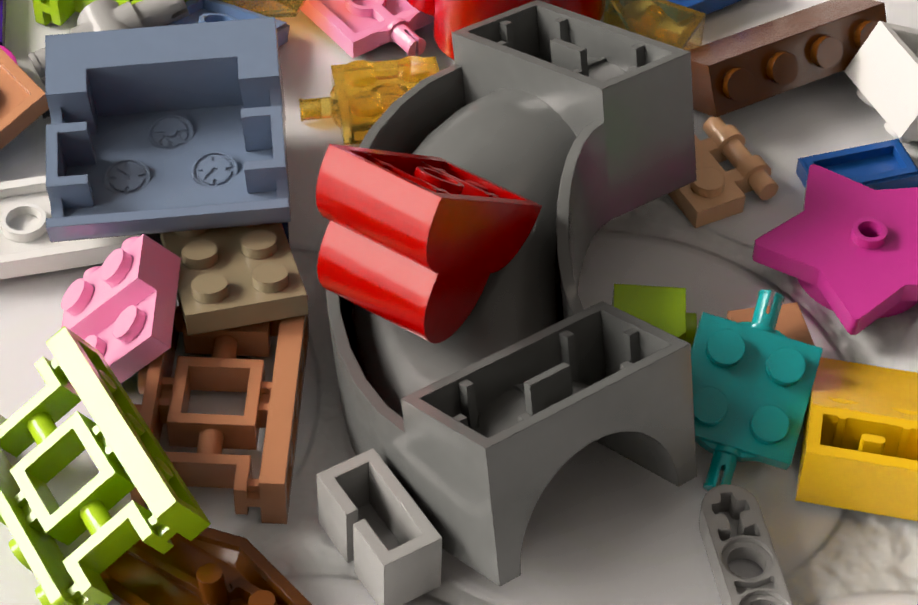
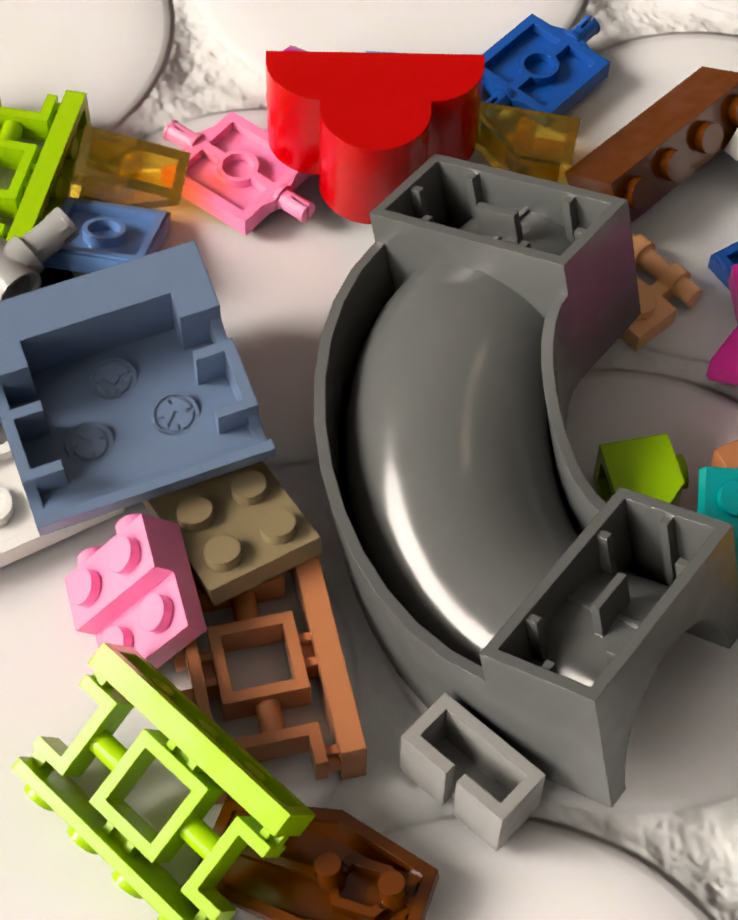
camera: 15 degrees left, 10 degrees up
clear yellow plate [299,56,439,145] -> none
red brick [316,144,542,344] -> none

